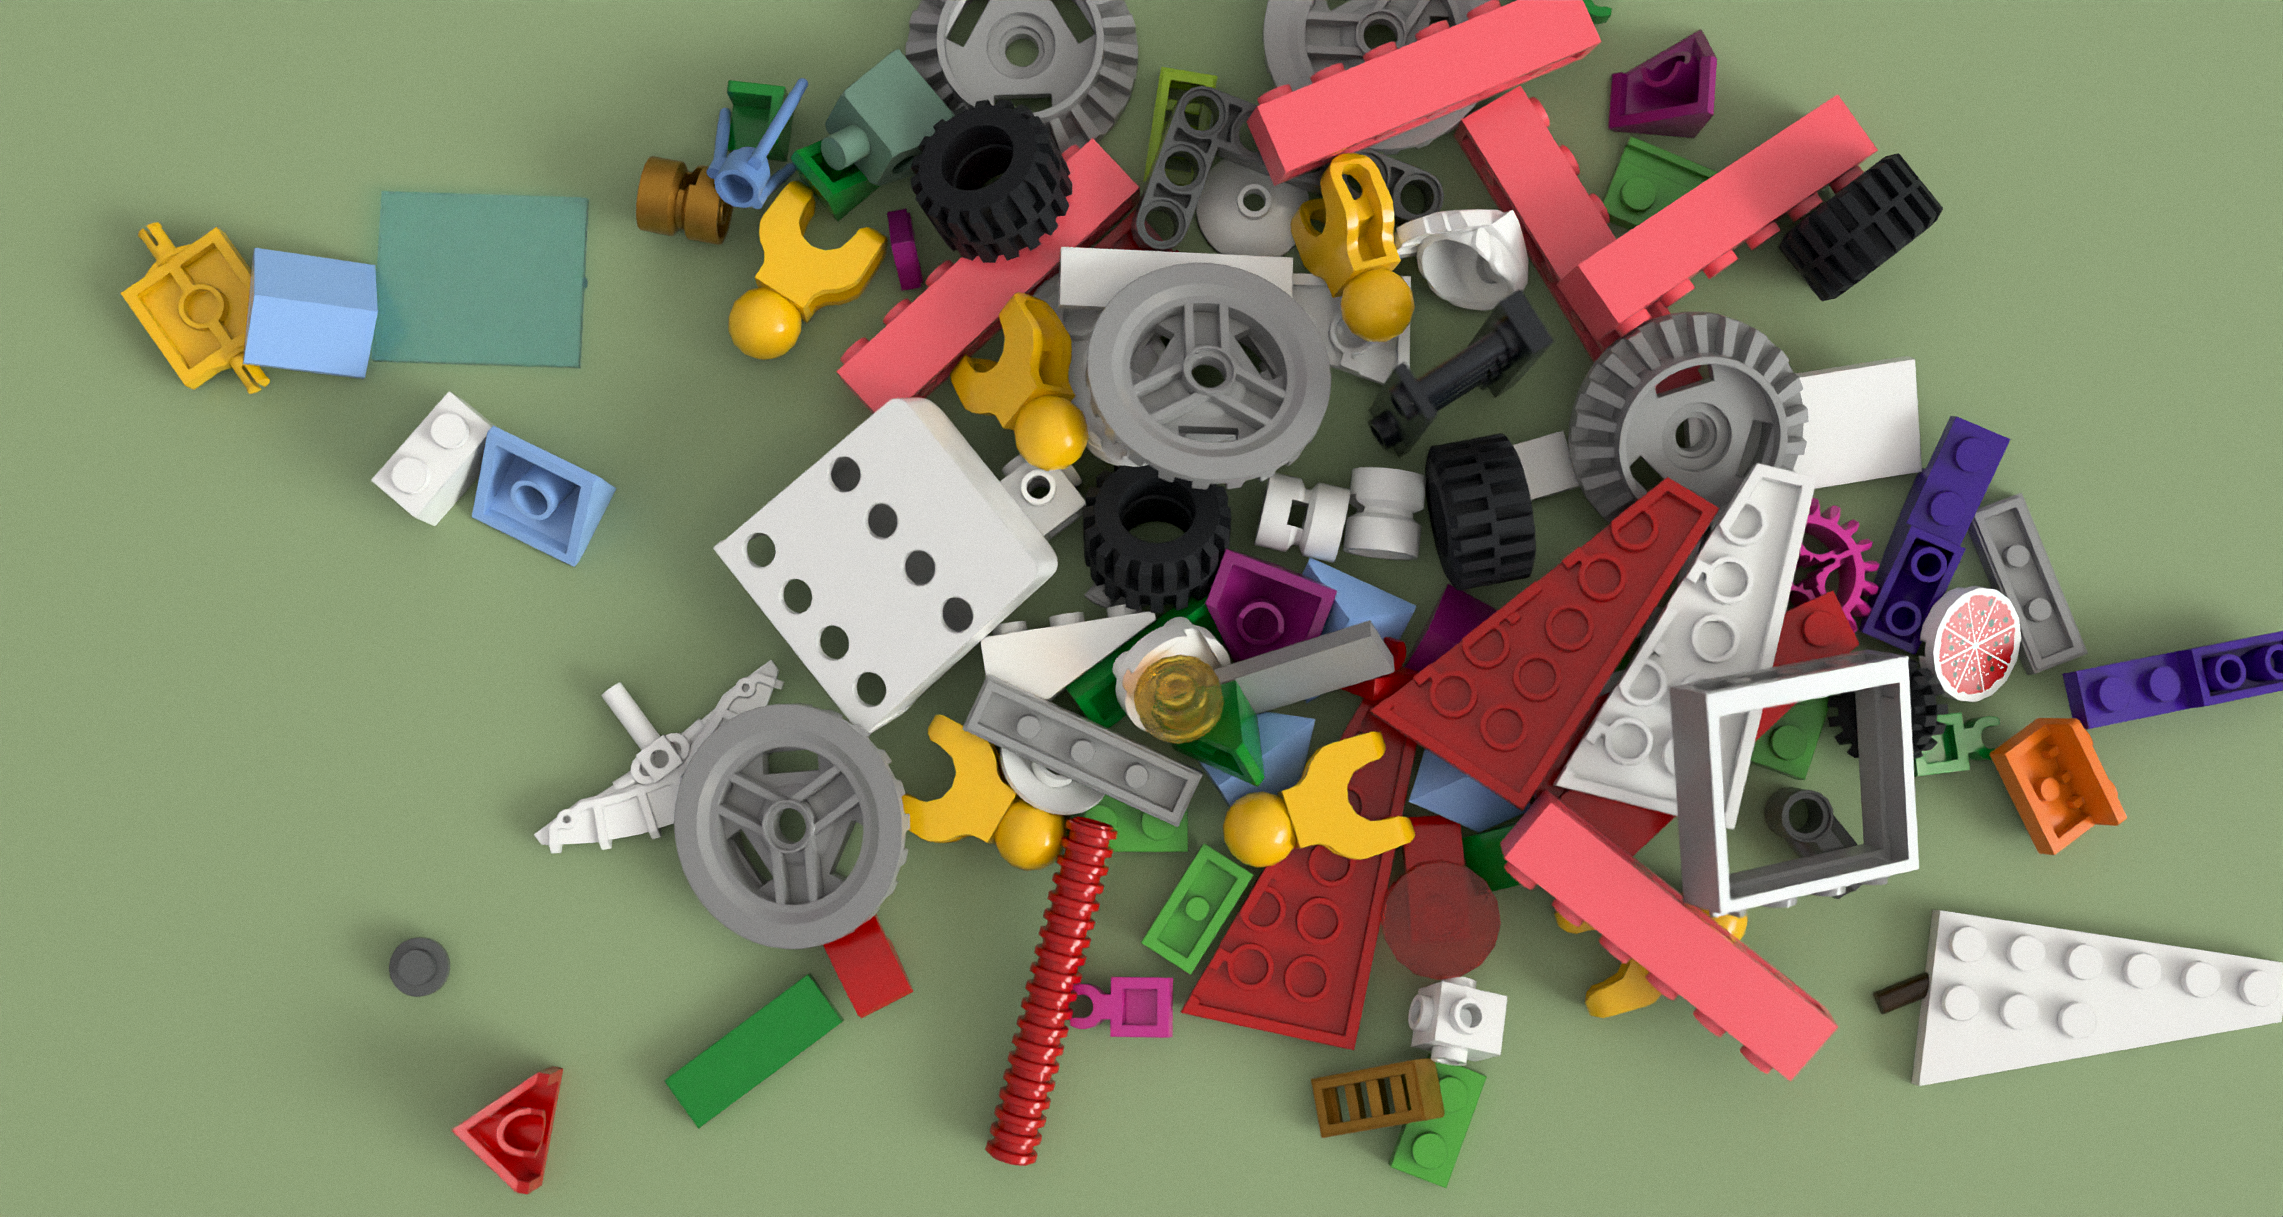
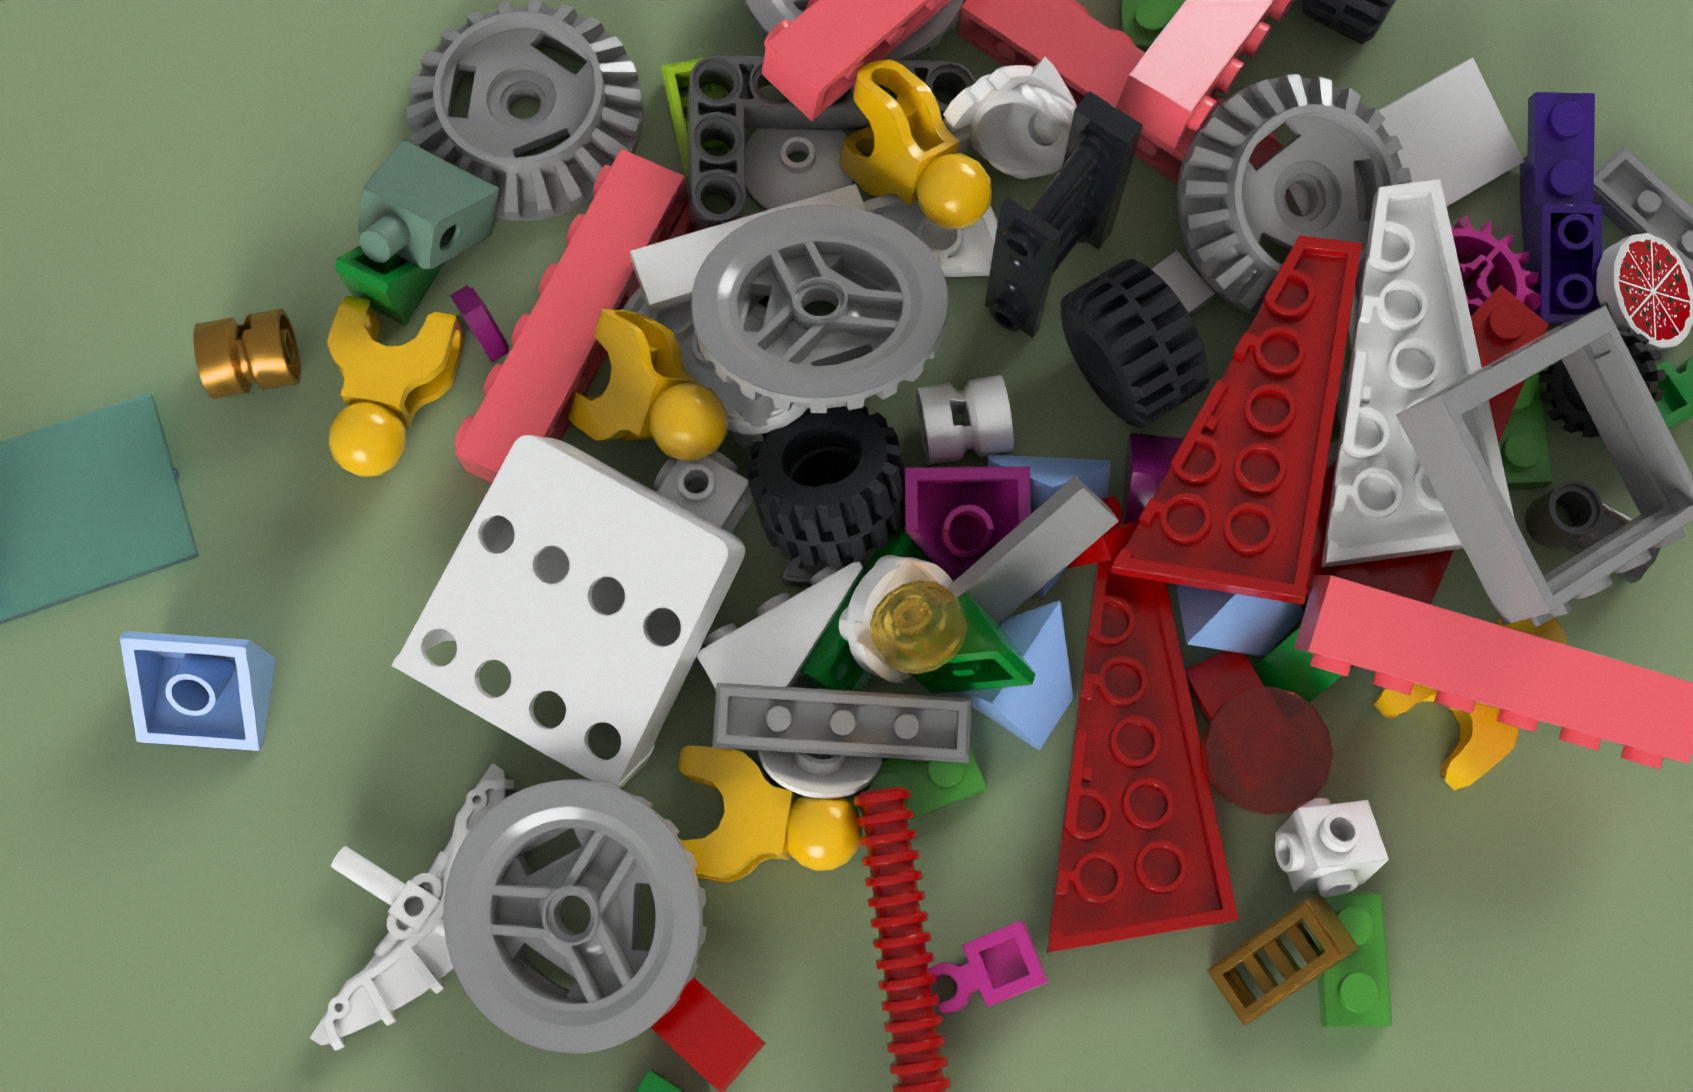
camera: 15 degrees left, 10 degrees down
white brick [371,391,496,526] -> none
medium blue plant [707,78,808,209] -> none
green panel [727,80,794,162] -> none
black tyre [910,99,1072,263] -> none
bright green plate [1141,843,1253,975] -> none
yellow piece [1223,731,1416,867] -> none
white wheel [1343,467,1427,560] -> none

